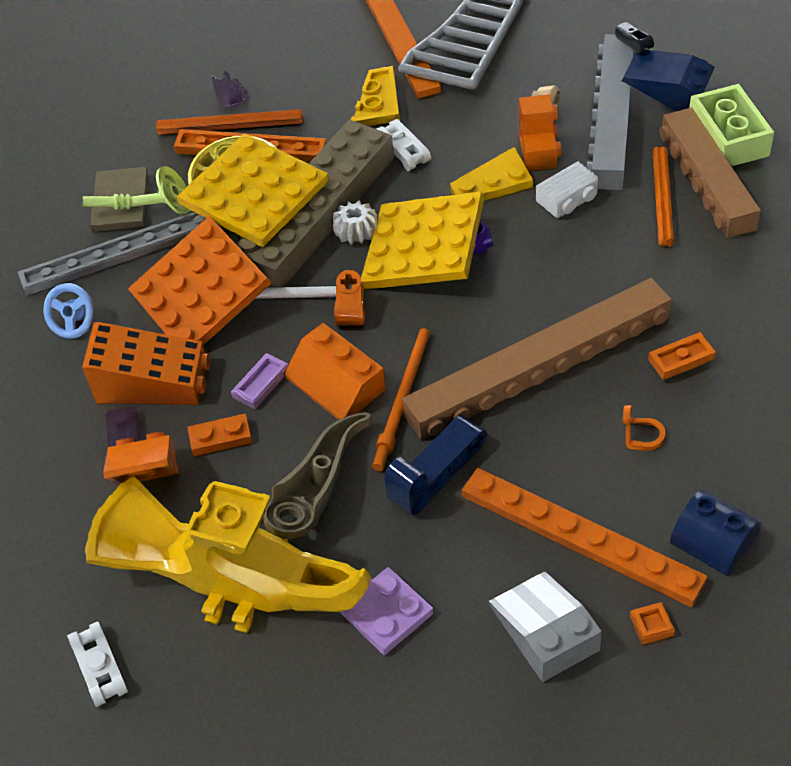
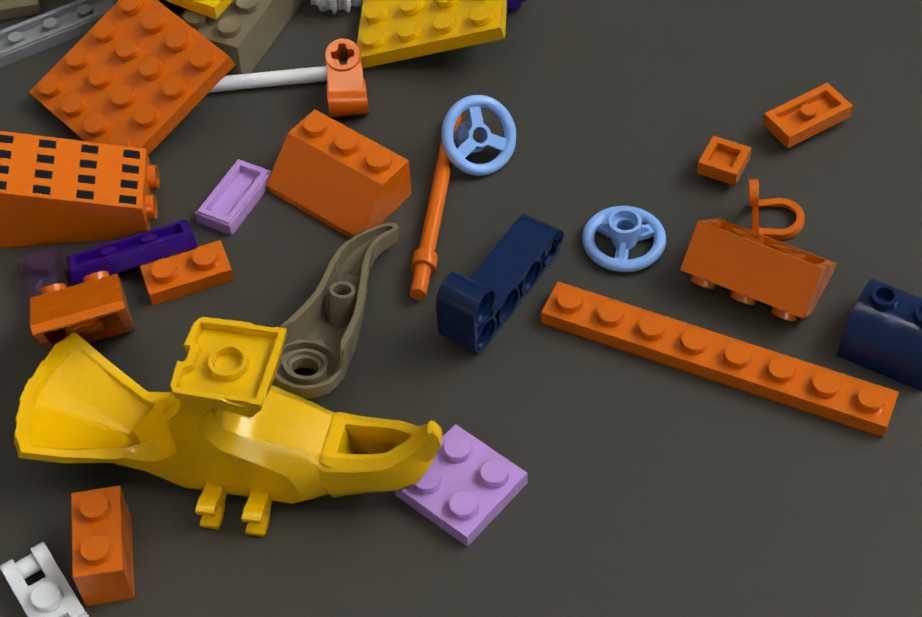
camera: 10 degrees left, 0 degrees up
medium nougat brick [402,278,672,441] -> none
light grey slope [489,571,602,683] -> none
orange tile [630,602,675,645] -> none
none -> dark purple tile [66,219,198,285]
none -> orange brick [71,485,135,607]
none -> light blue piece [441,95,516,176]
none -> light blue piece [582,206,666,272]
none -> orange slope [680,218,837,322]
none -> orange plate [697,135,752,186]

